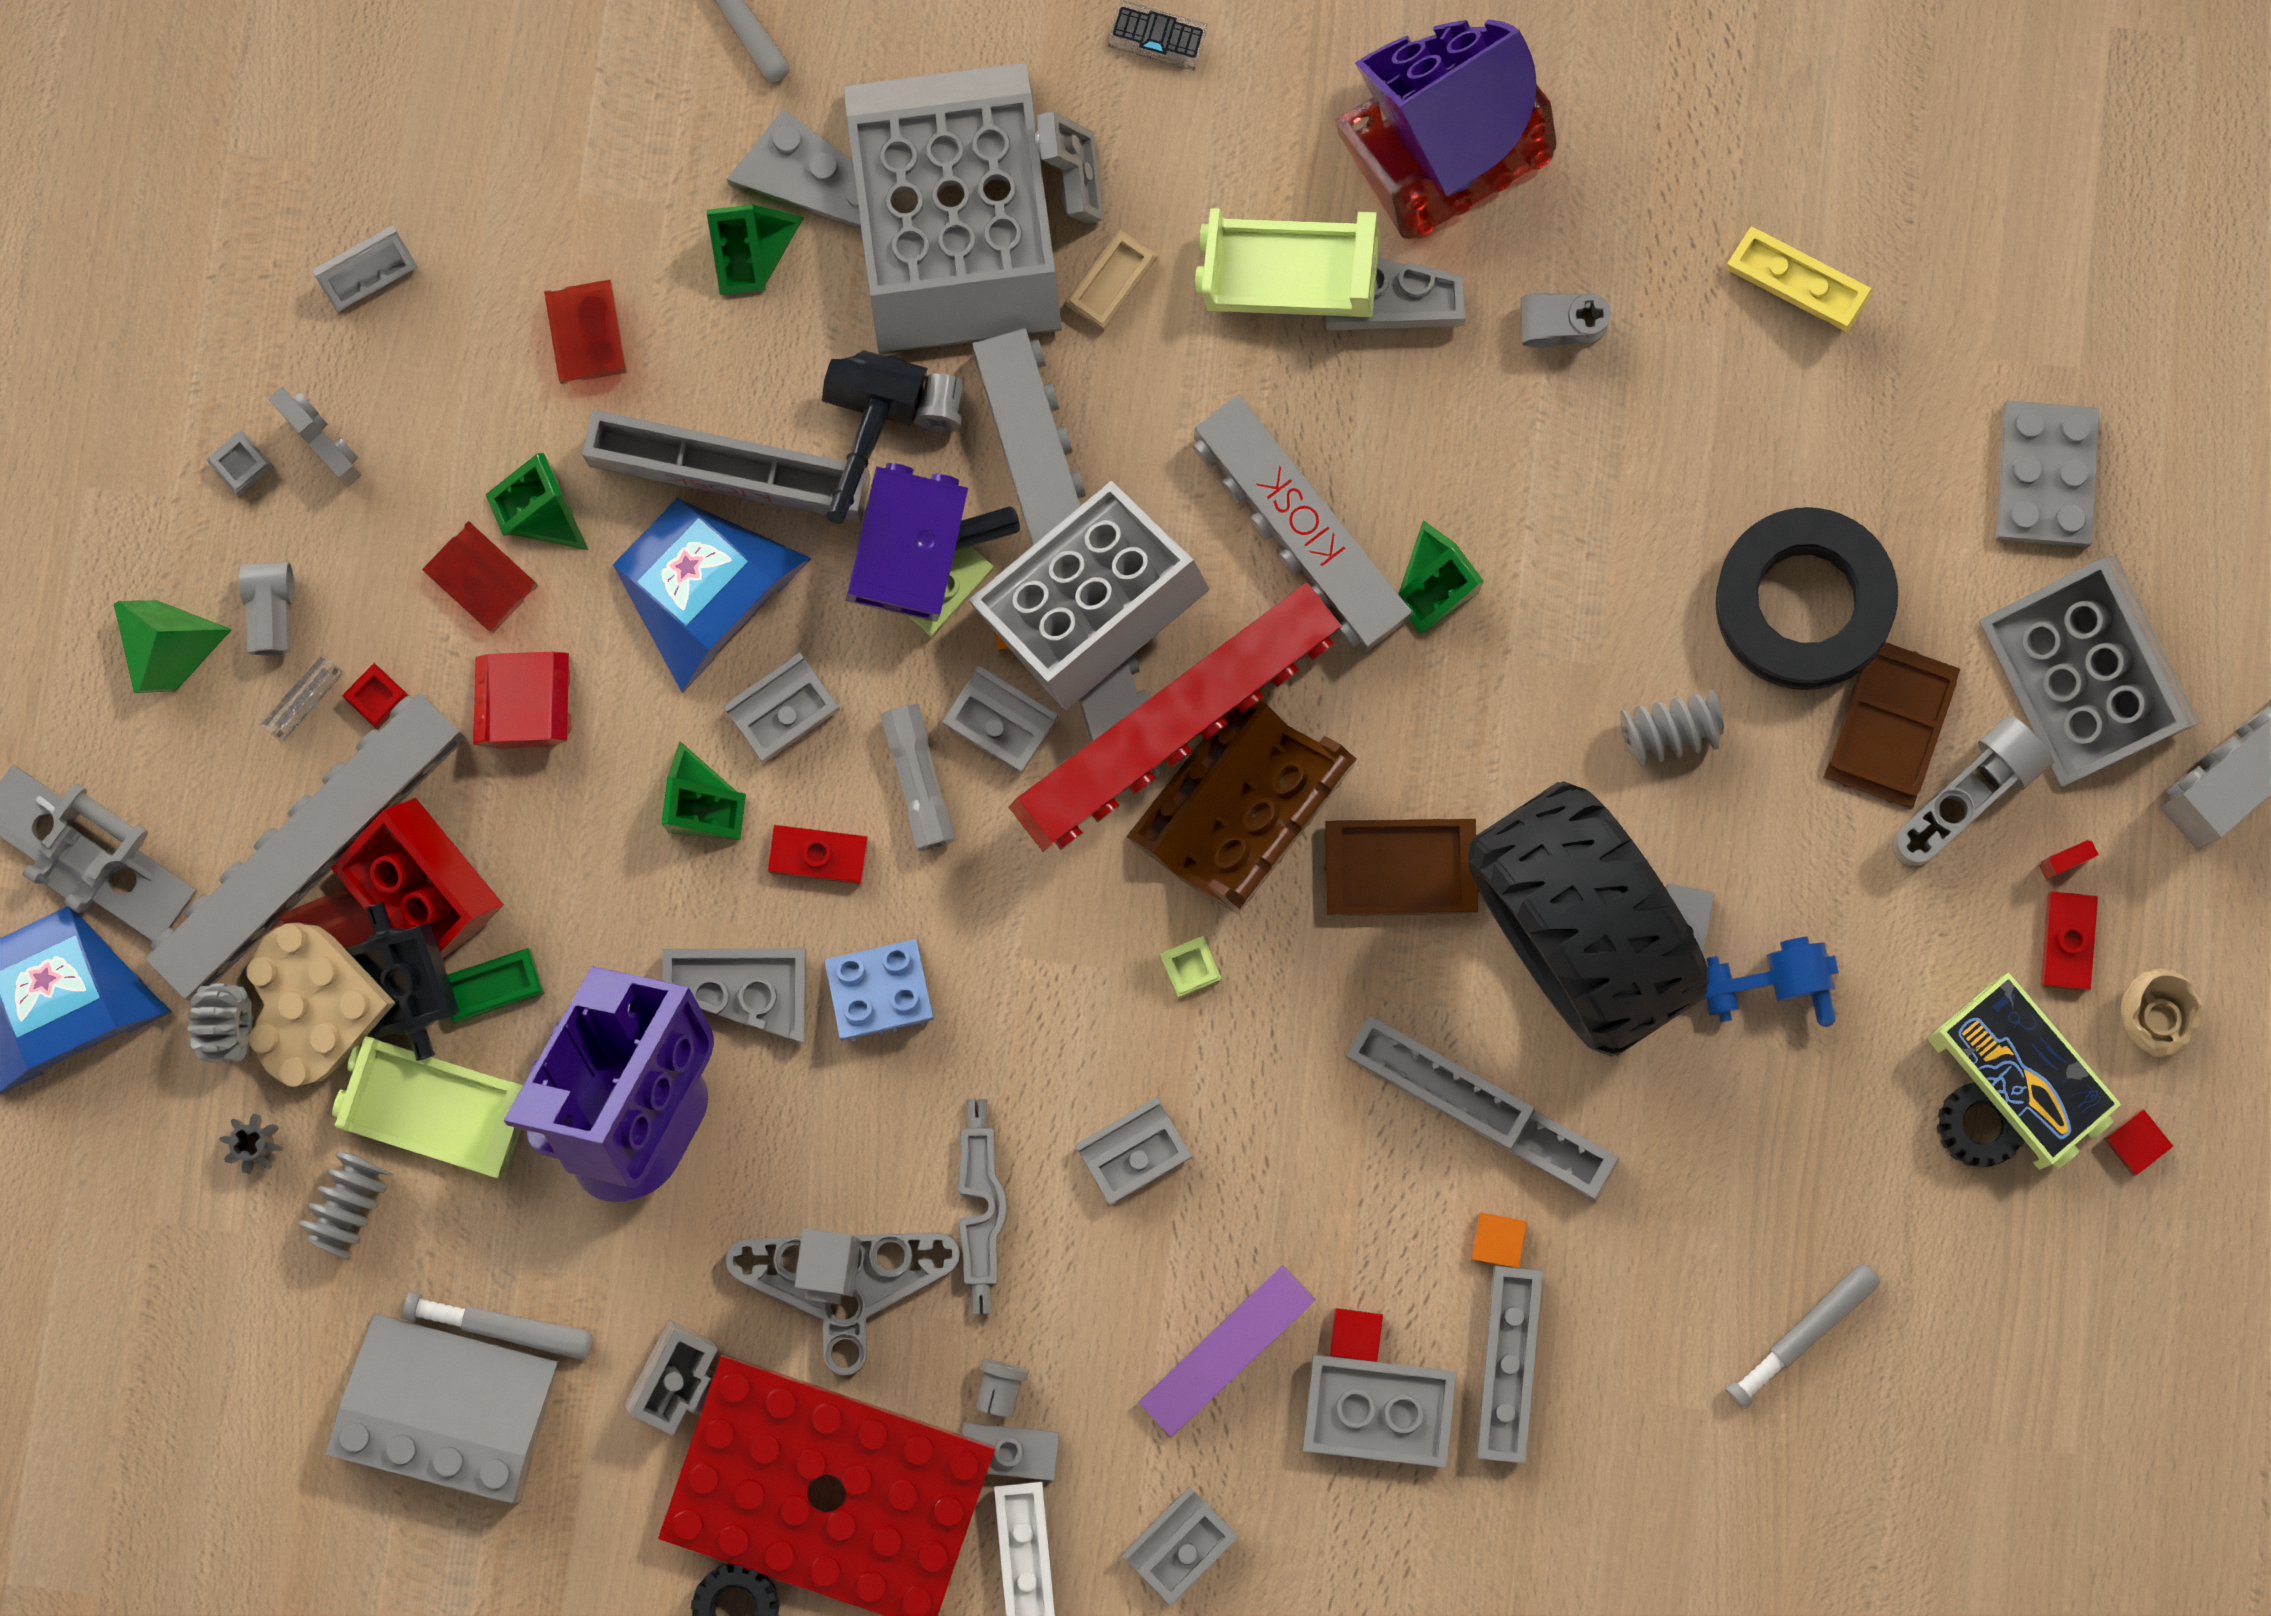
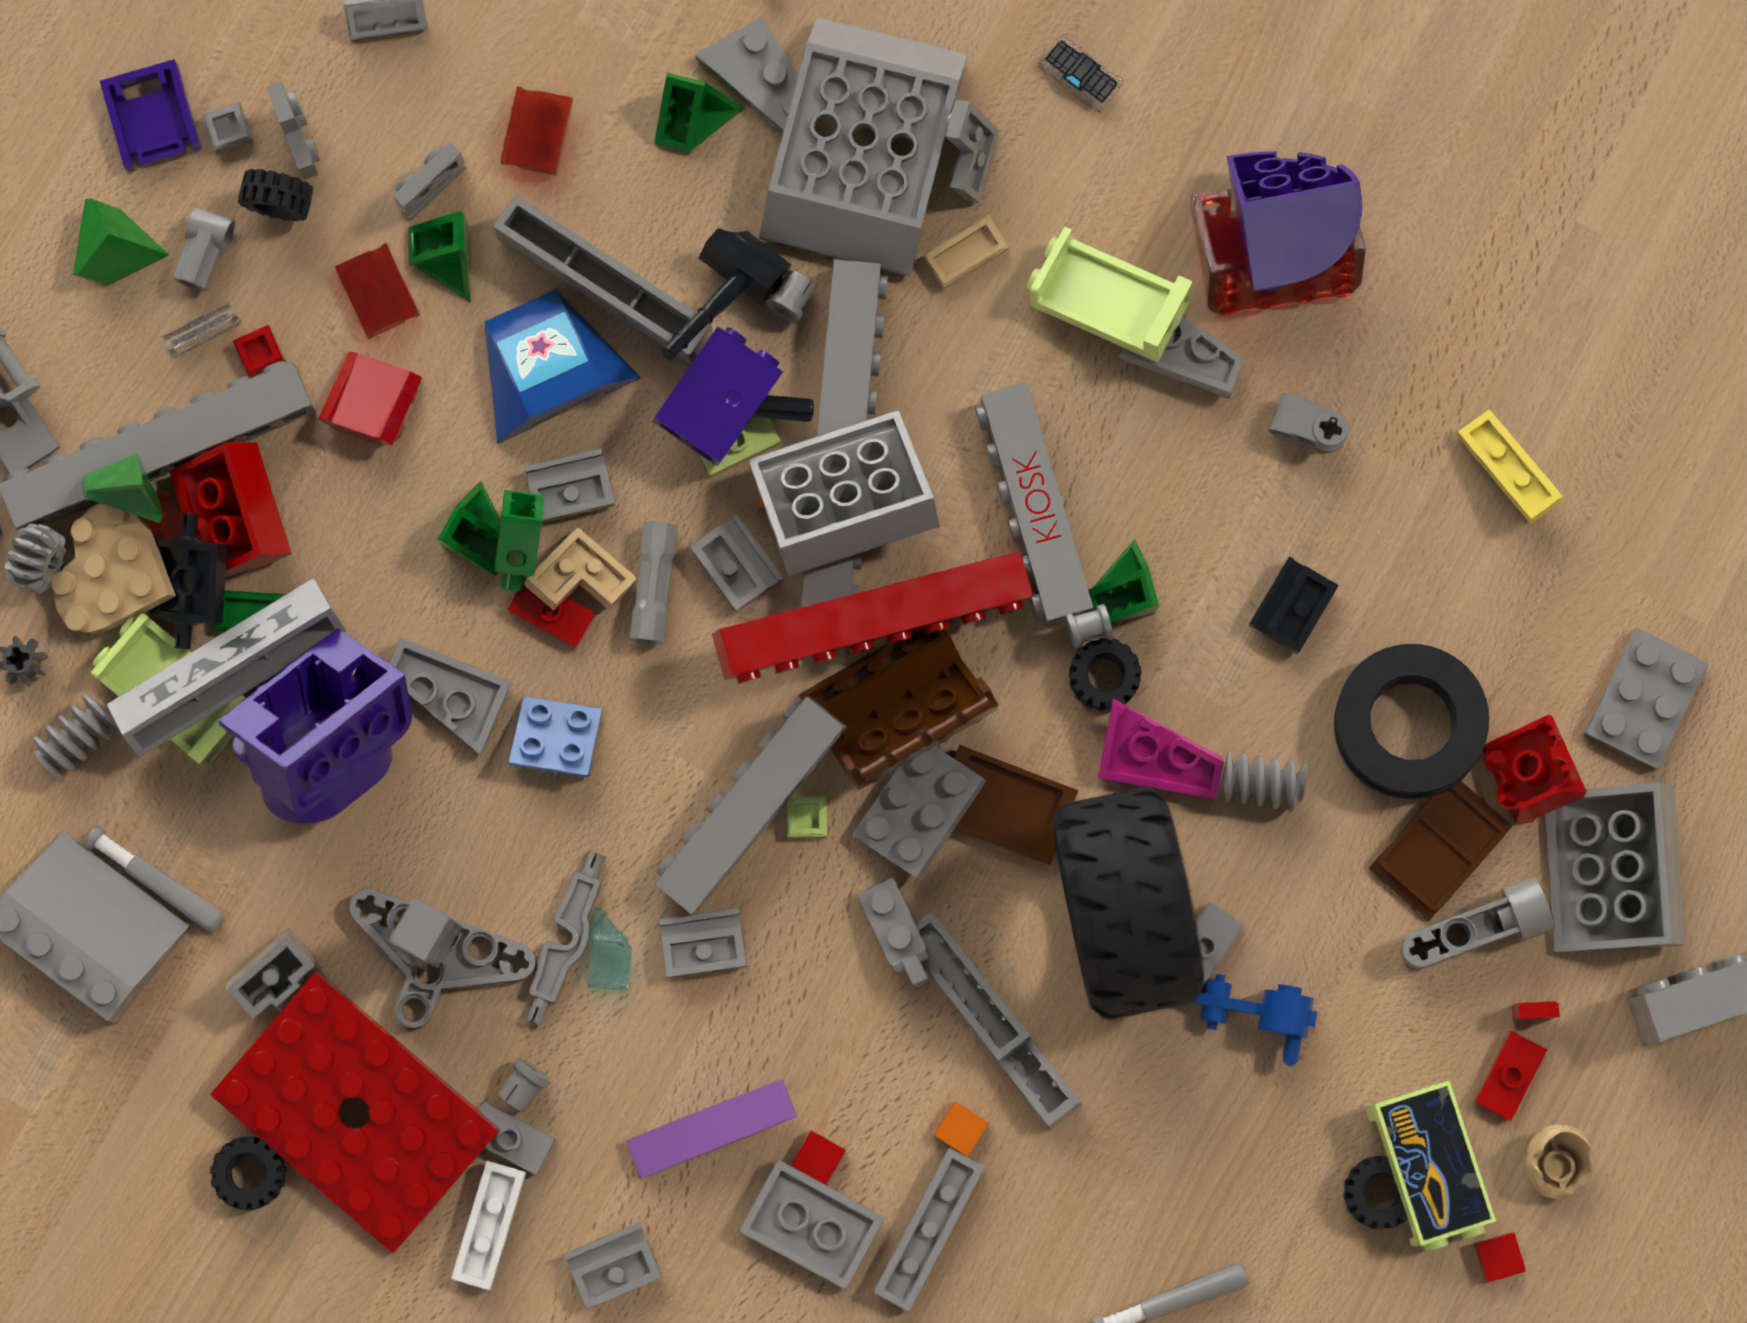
camera: 20 degrees right, 0 degrees up
none -> green slope [82,454,163,523]
none -> dark purple container [99,59,202,171]
none -> light grey brick [106,578,346,758]
none -> black tyre [238,169,313,221]
none -> light grey plate [393,142,466,221]
none -> green torso [495,490,544,591]
none -> tan plate [524,527,637,610]
none -> clear light blue slope [587,907,632,991]
none -> light grey brick [655,696,847,915]
none -> light grey plate [852,746,986,880]
none -> light grey hinge [857,877,930,990]
none -> light grey bush [1065,604,1114,649]
none -> black tyre [1069,638,1141,712]
none -> dark pink wing [1098,698,1224,799]
none -> black plate [1248,556,1339,655]
none -> red slope [1483,715,1587,824]

